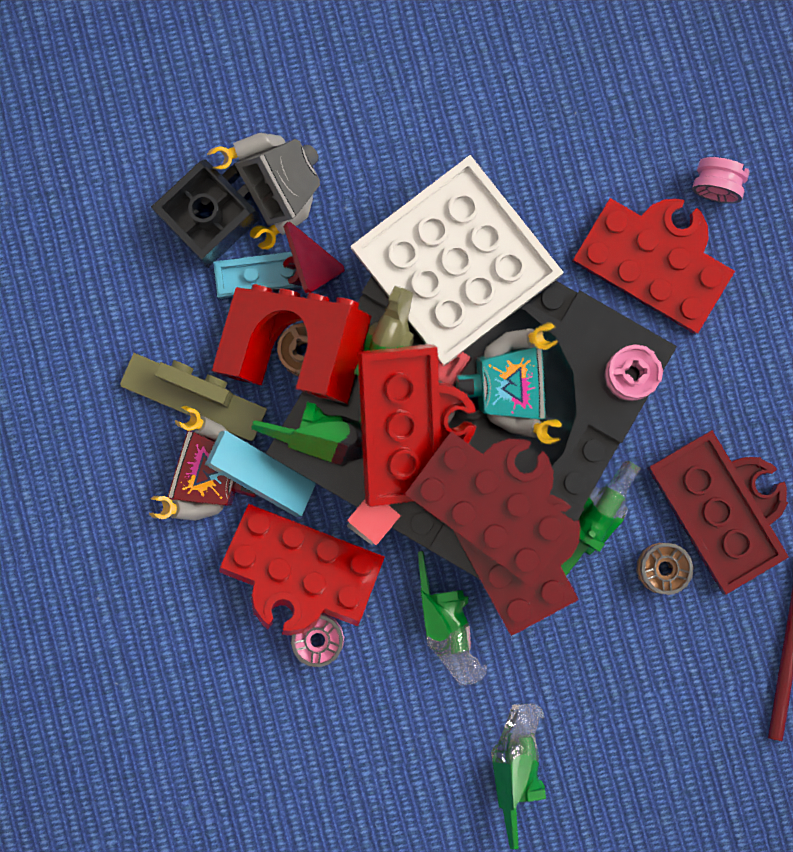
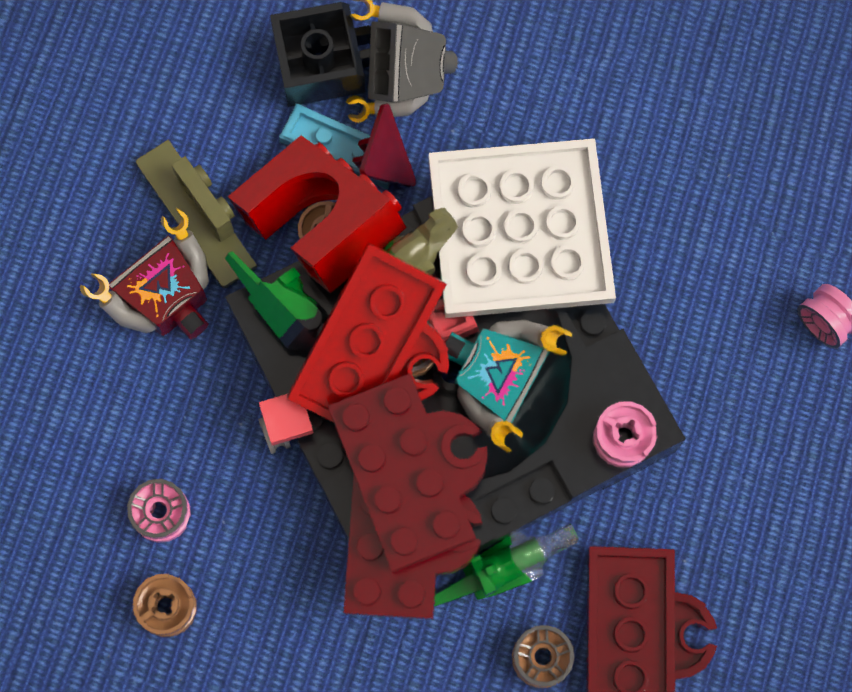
camera: 30 degrees right, 10 degrees down
medium azure tile [205,430,316,517] -> none
red plate [219,504,385,635] -> none
animal [418,551,487,686] -> none
red plate [572,198,735,335] -> none
none -> medium nougat wheel [133,574,197,637]

